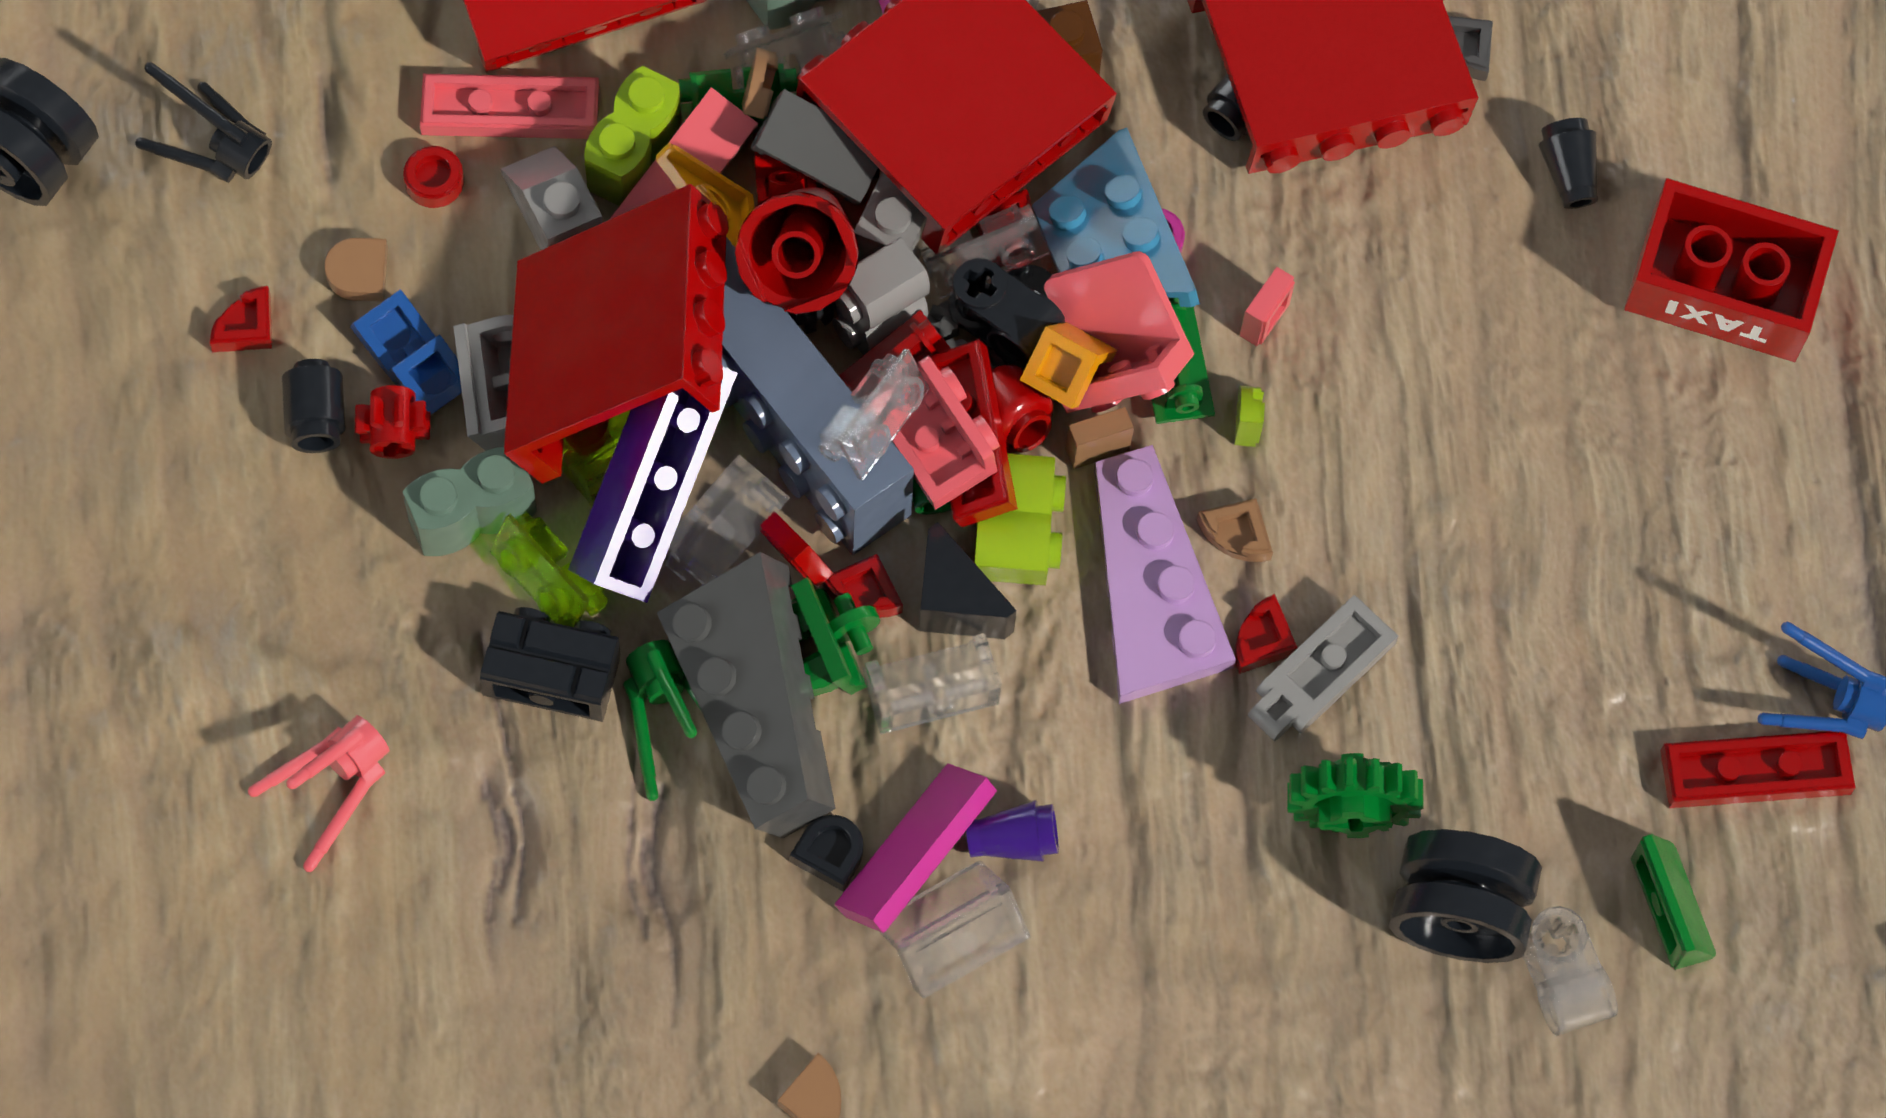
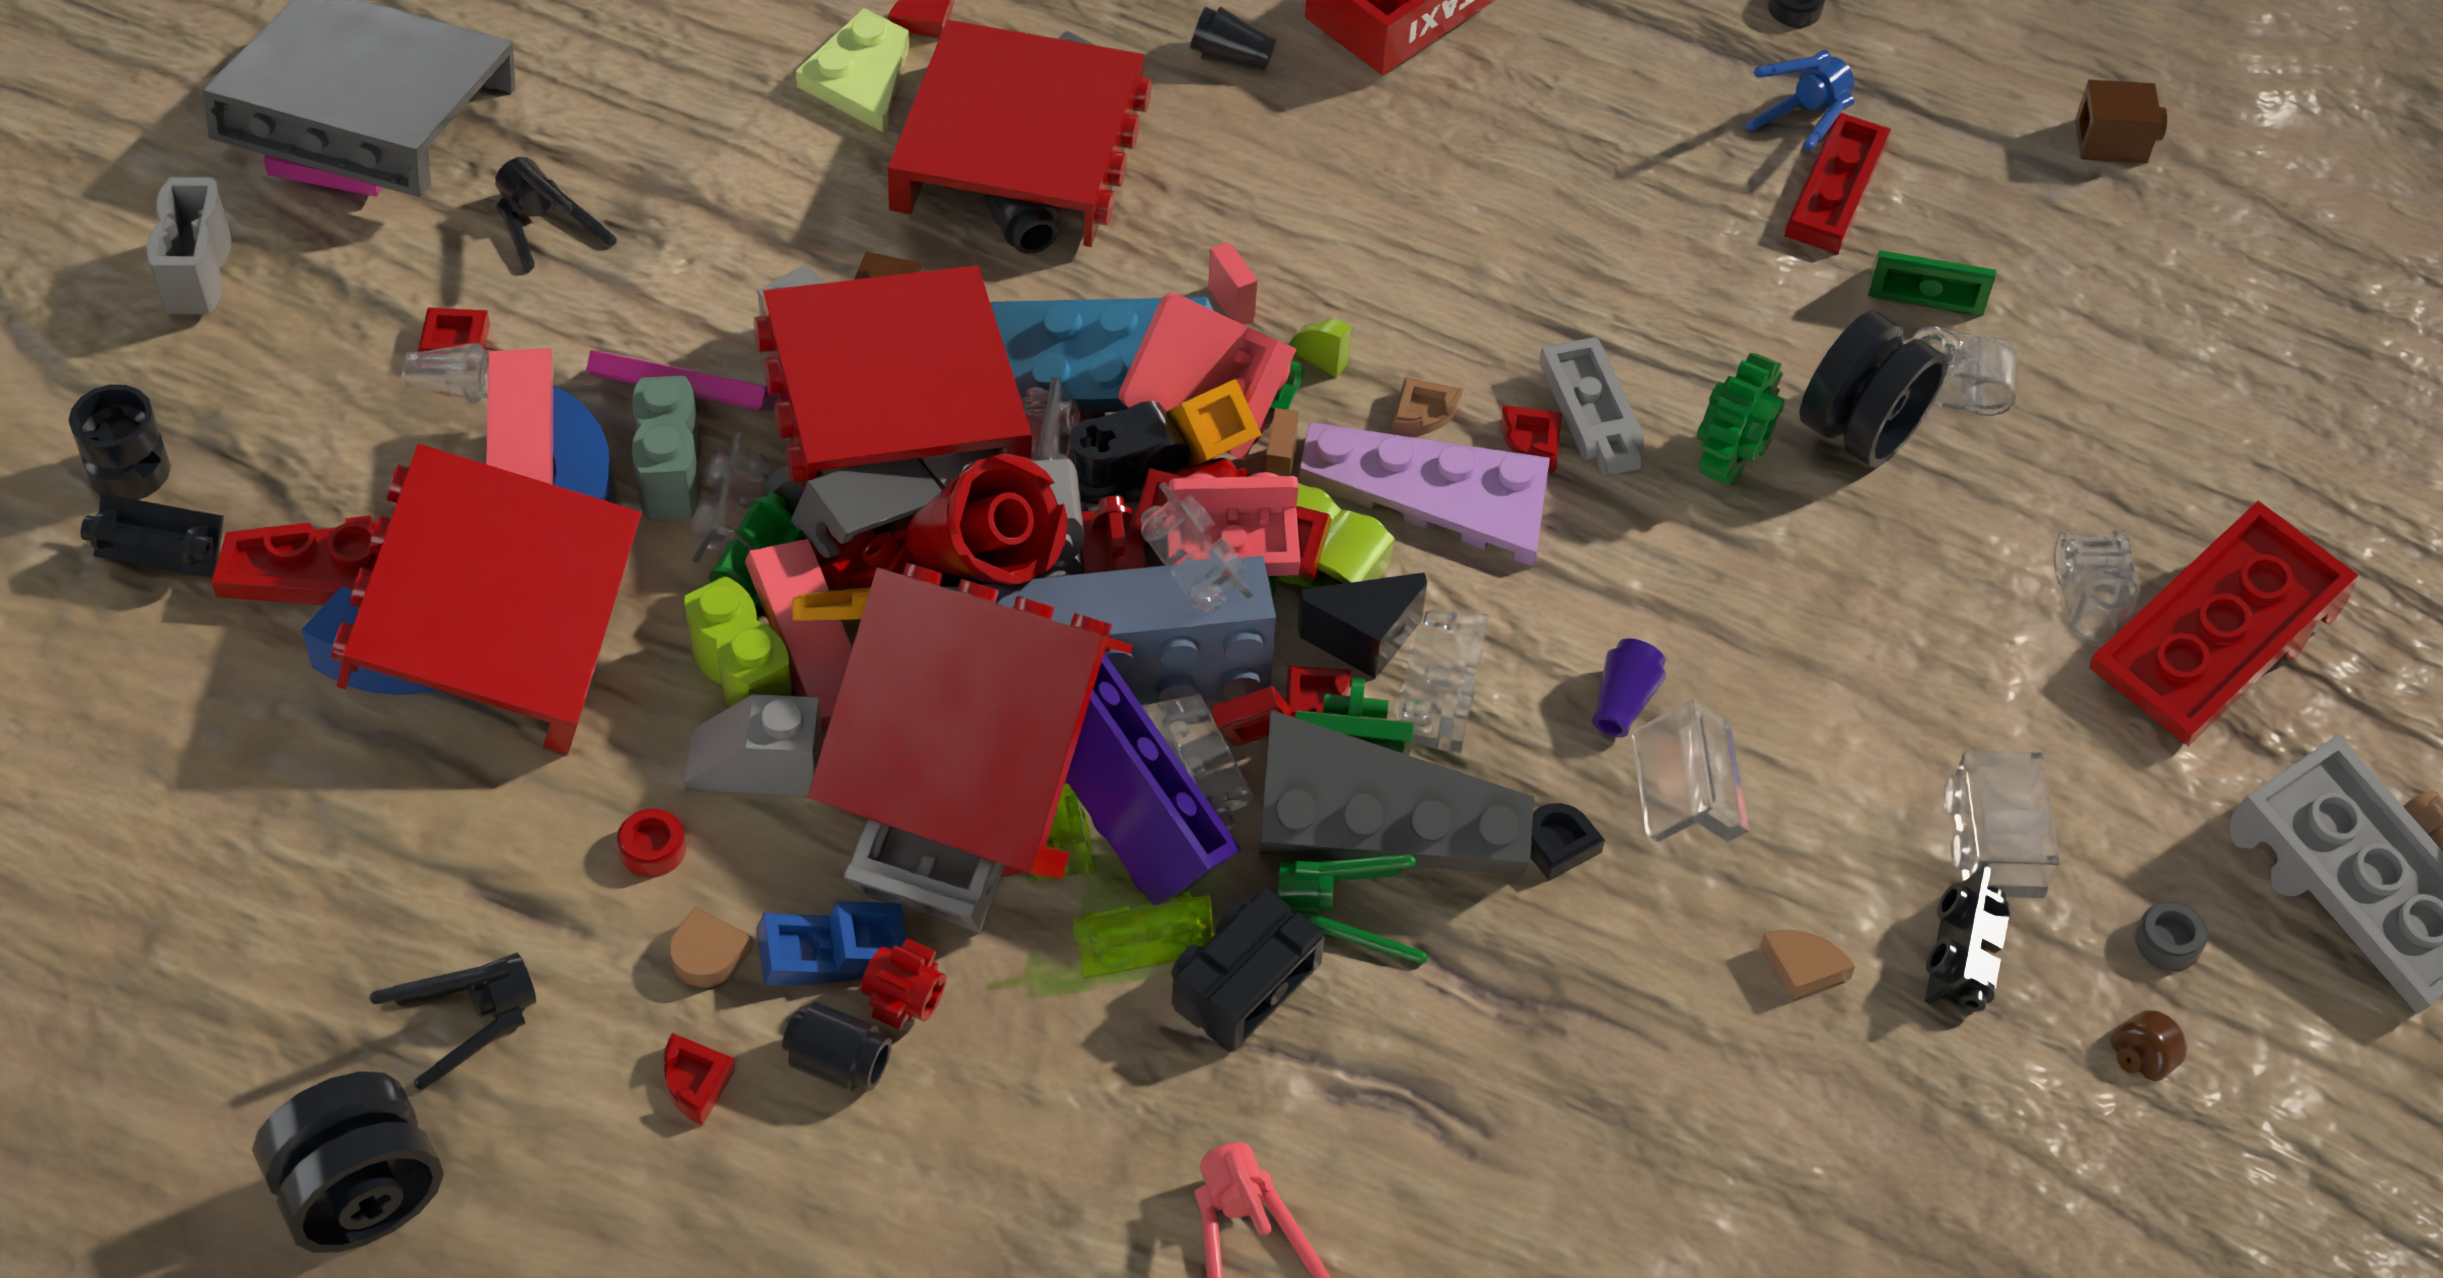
camera: 60 degrees left, 15 degrees down
sand green brick [403,447,537,557] -> none
coral tile [420,74,600,139] -> none
medium nougat tile [742,47,779,119] -> none
dark pink tile [834,763,997,933] -> none

